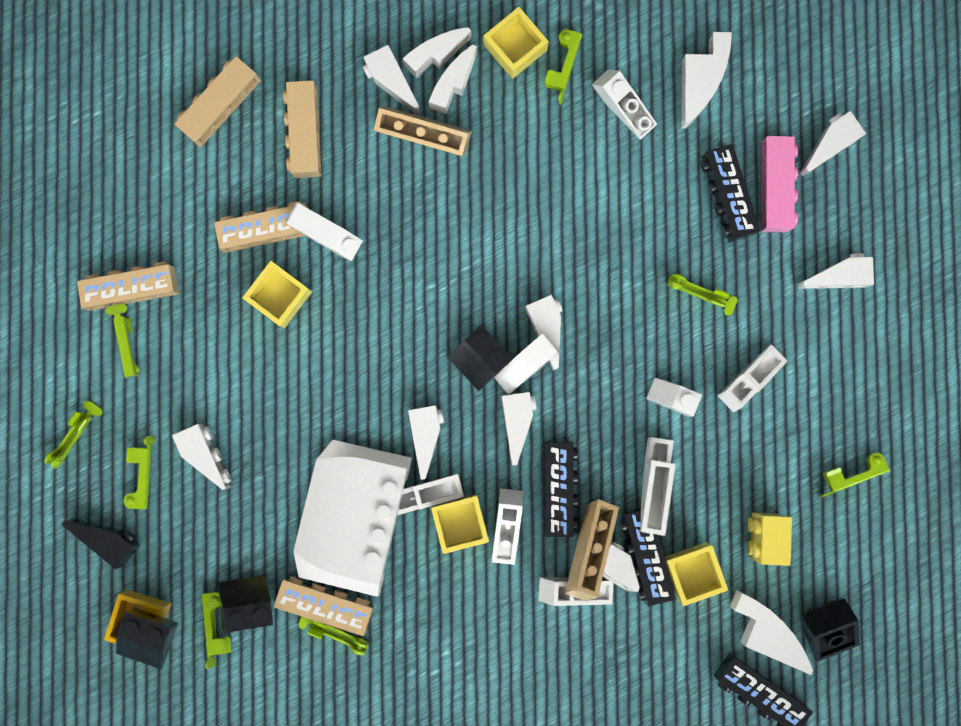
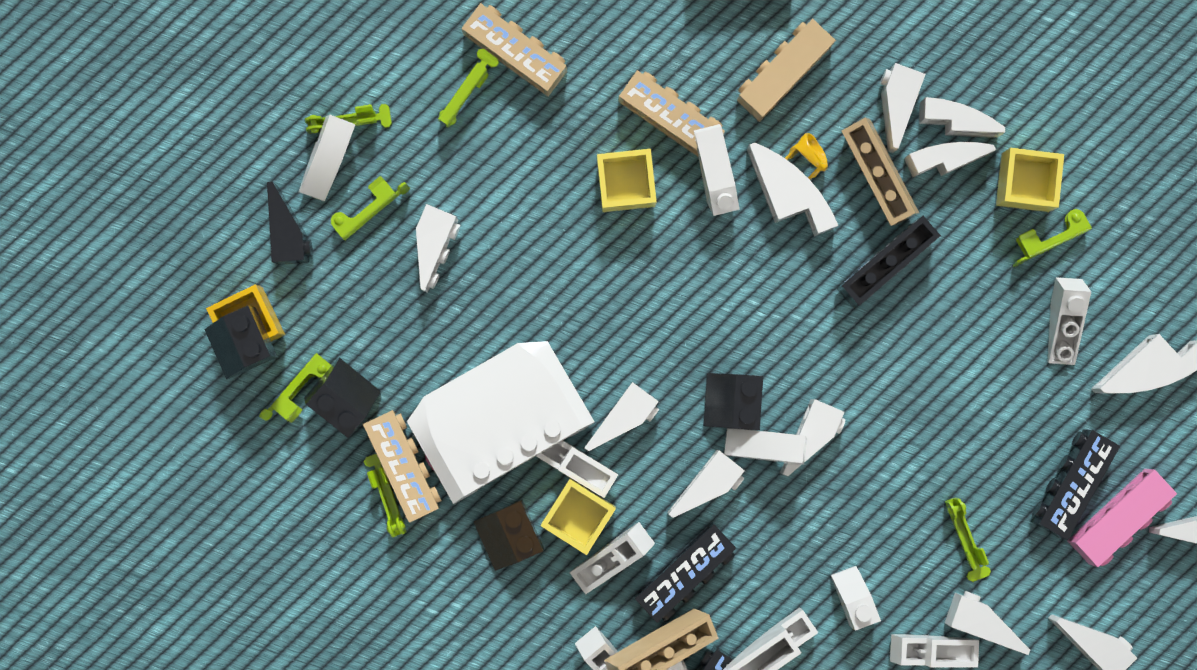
camera: 45 degrees right, 0 degrees up
none -> white slope [299,115,355,201]
none -> dark brown slope [473,499,544,571]
none -> white slope [747,143,838,236]
none -> yellow piece [785,133,828,180]
none -> black brick [836,216,941,308]
none -> white slope [945,591,1030,655]

